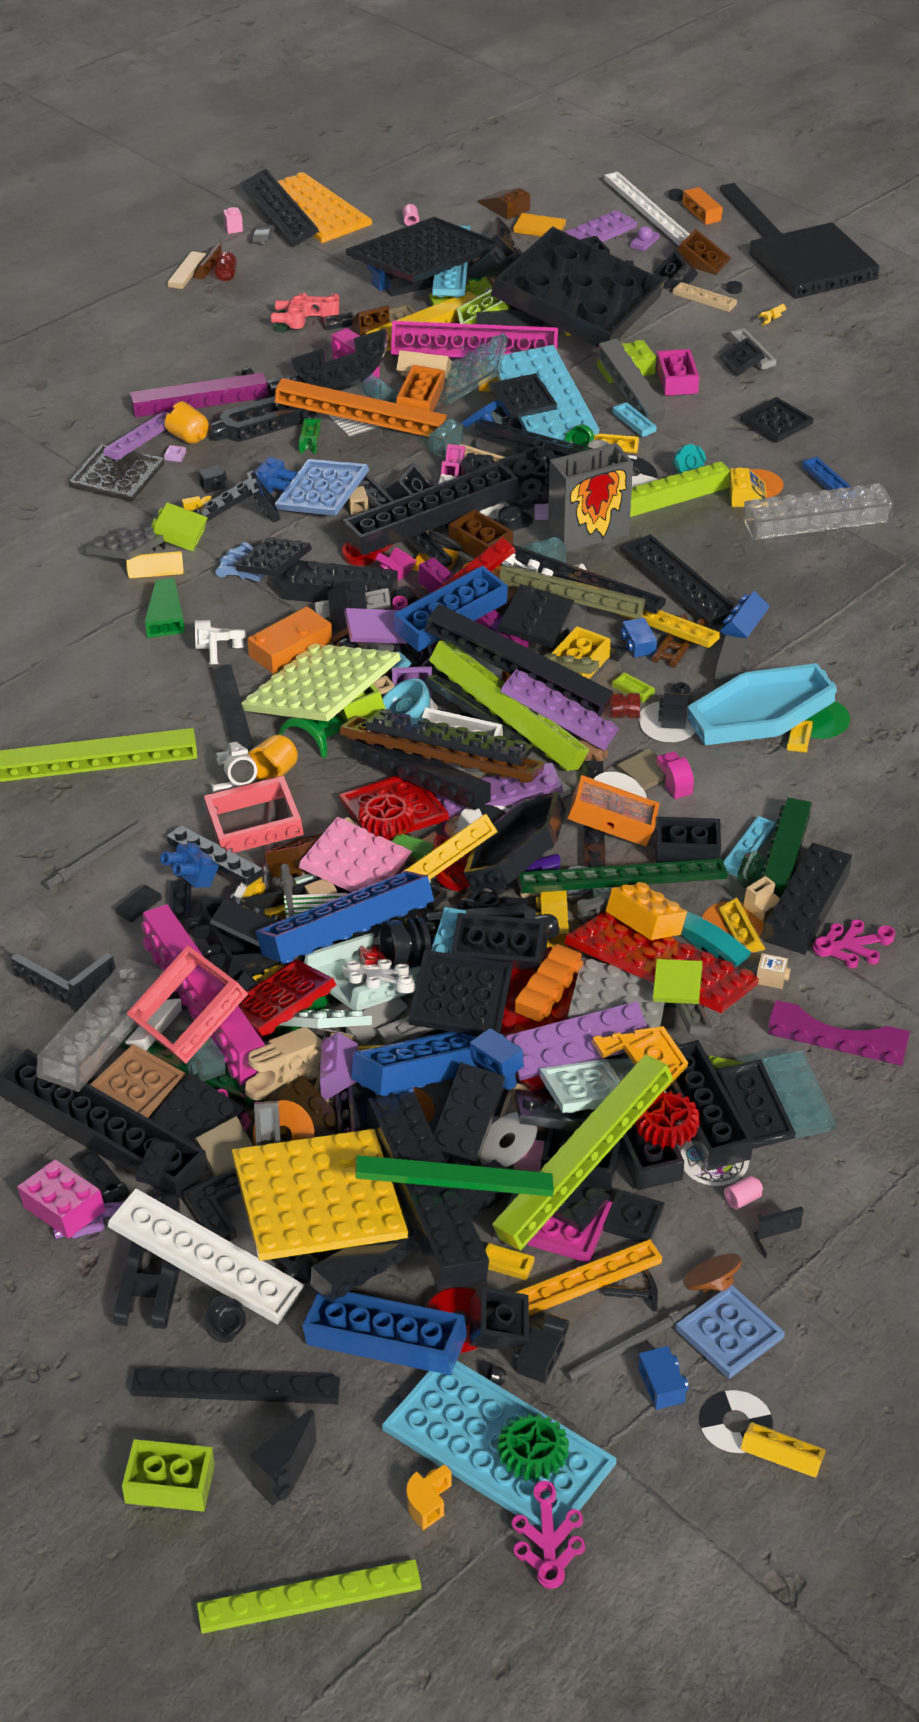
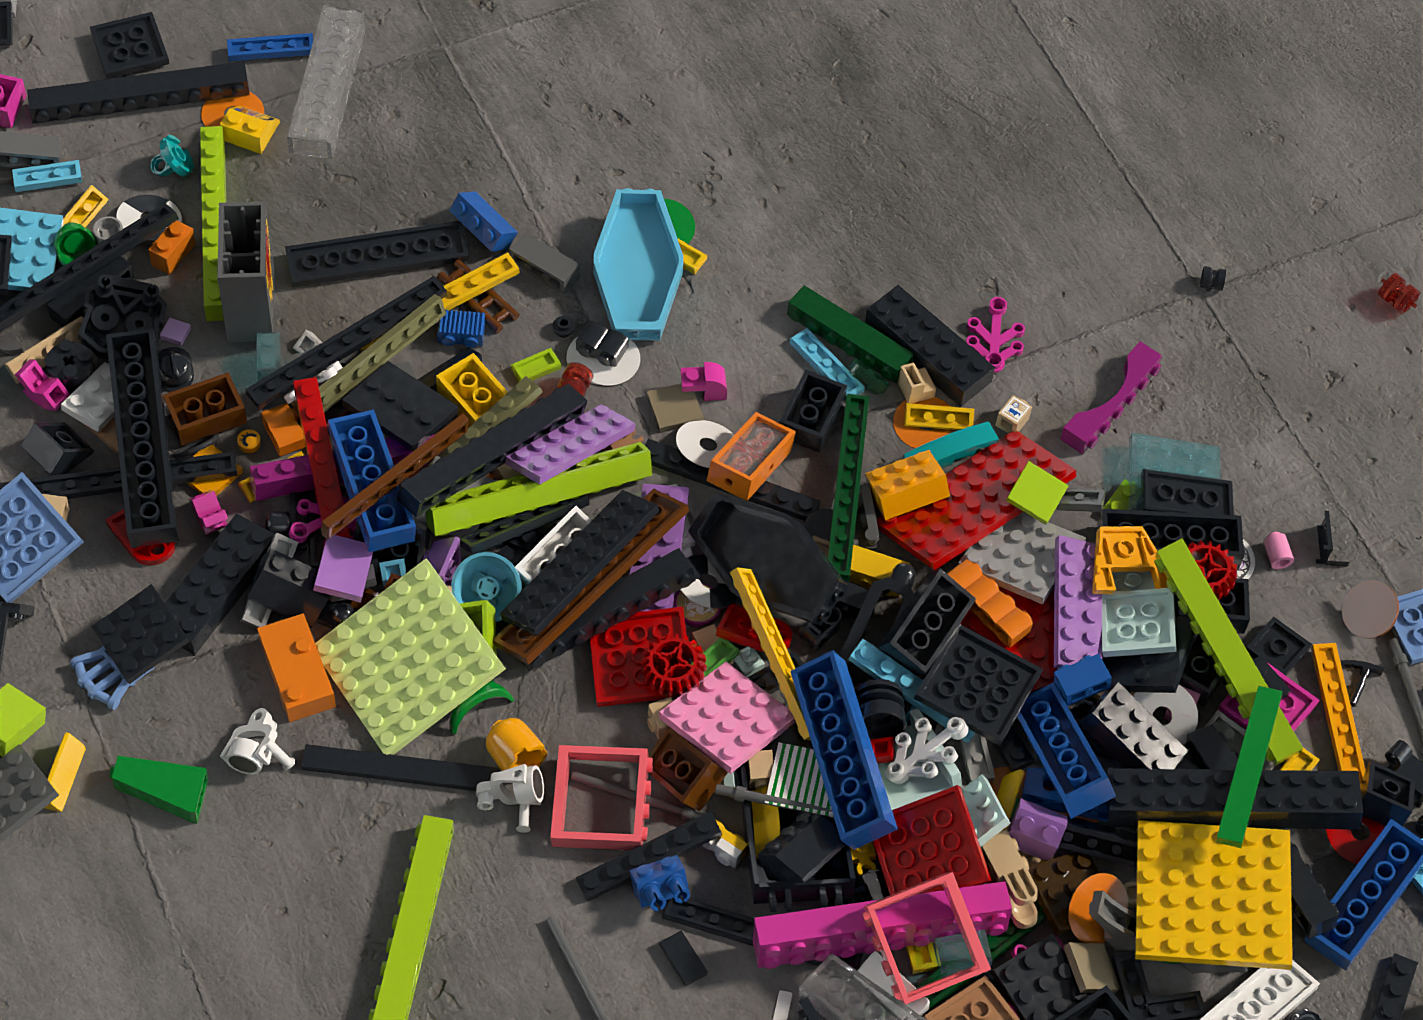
camera: 75 degrees left, 15 degrees up
none -> black brick [27,61,250,123]
none -> reddish brown tile [322,414,469,539]

